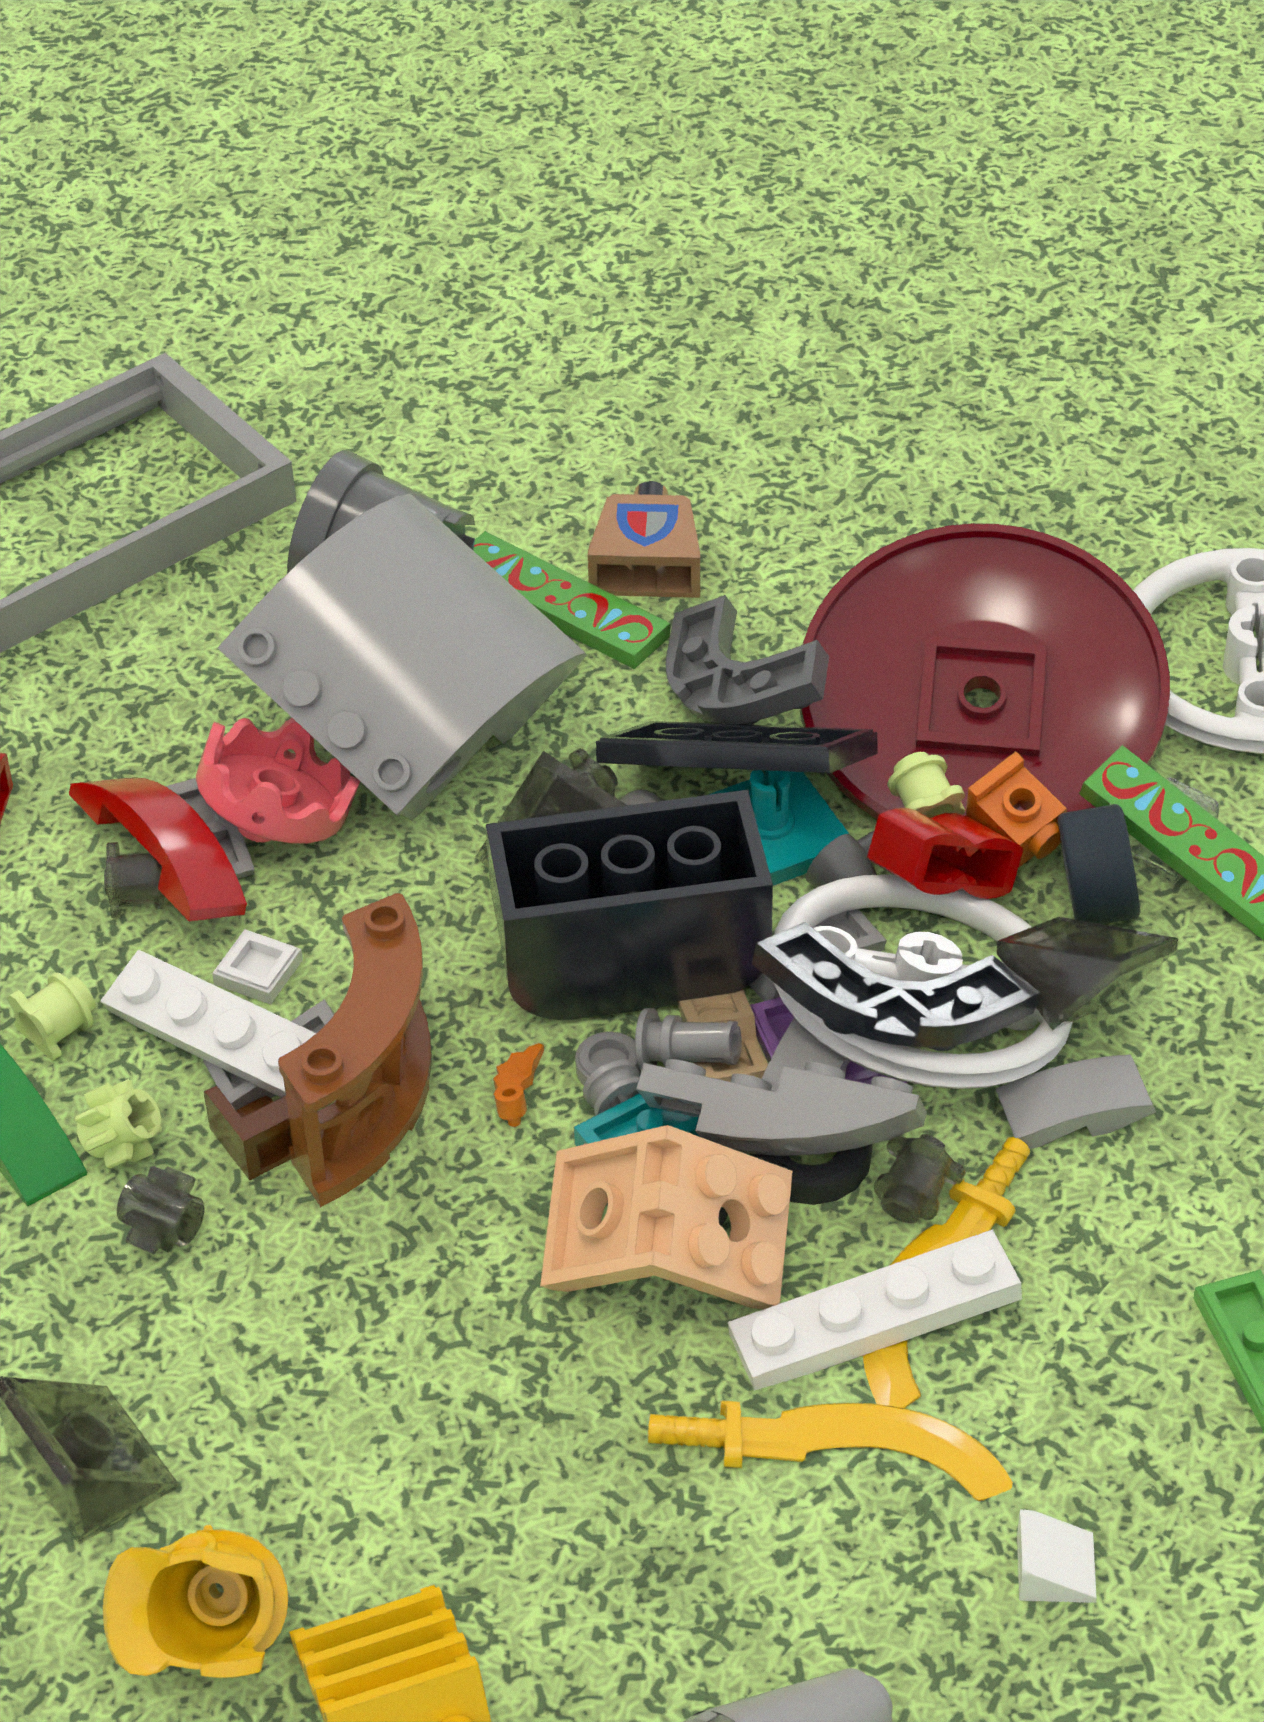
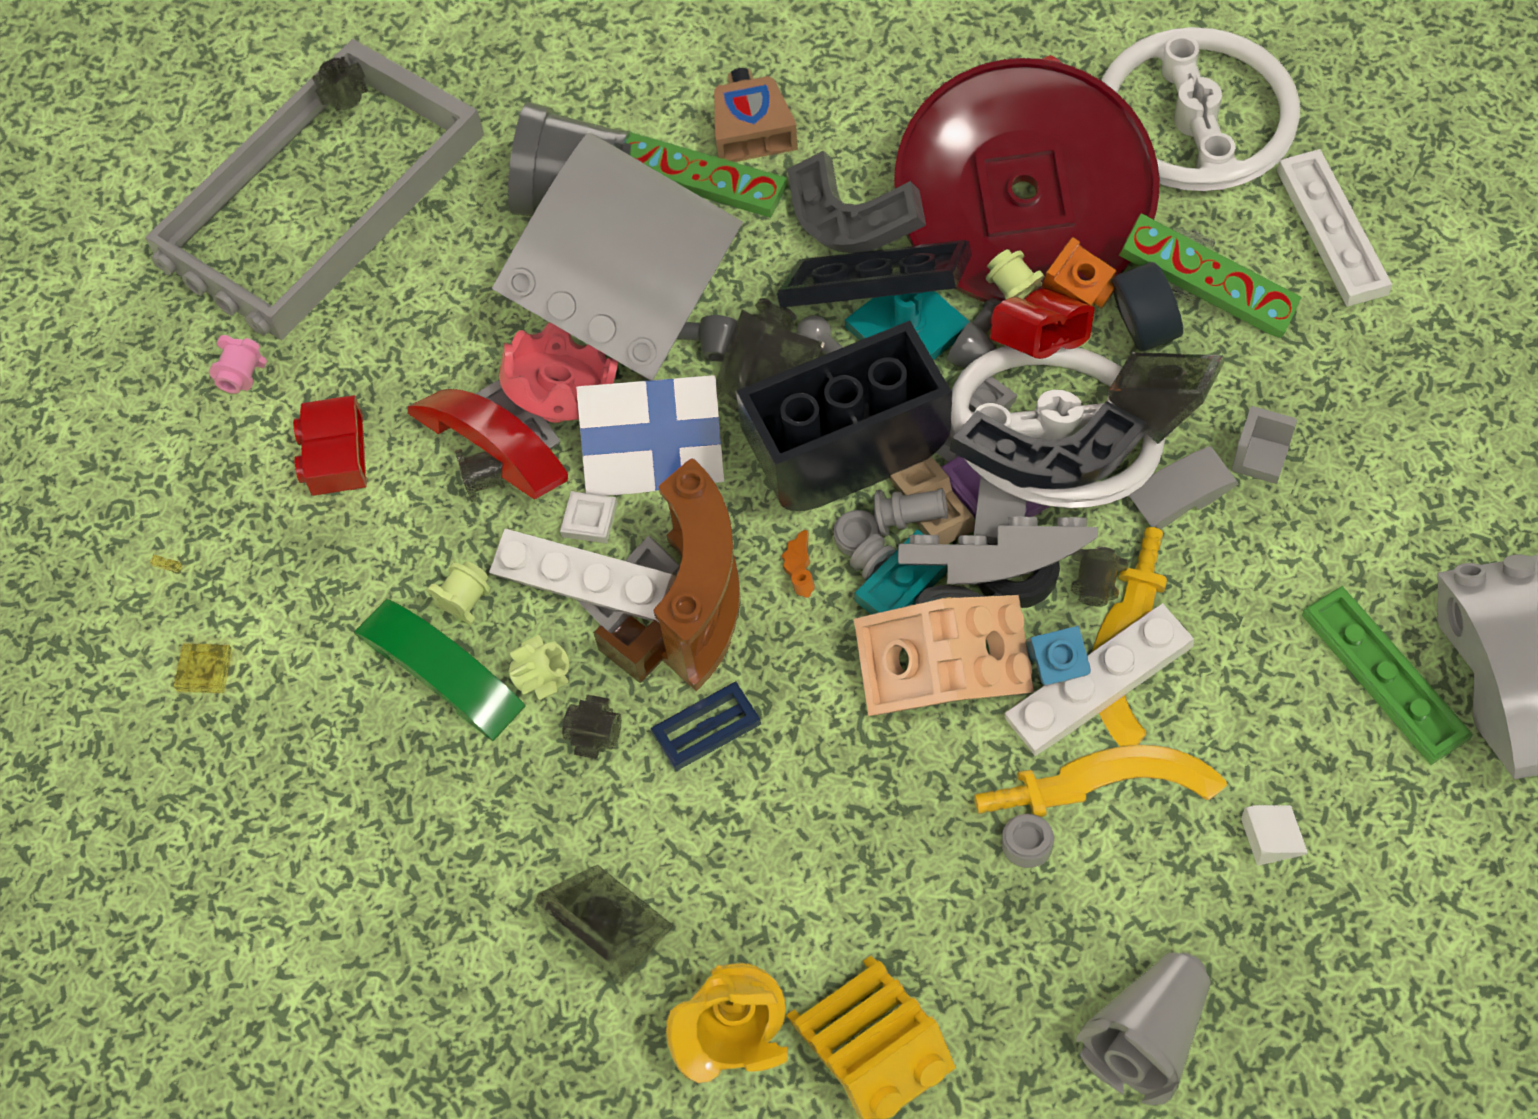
camera: 10 degrees left, 15 degrees up
none -> clear smoke gear [312,56,368,111]
none -> sticker [576,375,724,496]
none -> dark blue tile [651,681,761,772]
none -> dark grey bar [677,315,745,363]
none -> light grey tile [1002,814,1054,868]
none -> dark azure bracket [1026,626,1091,686]
none -> light grey panel [1231,406,1297,484]

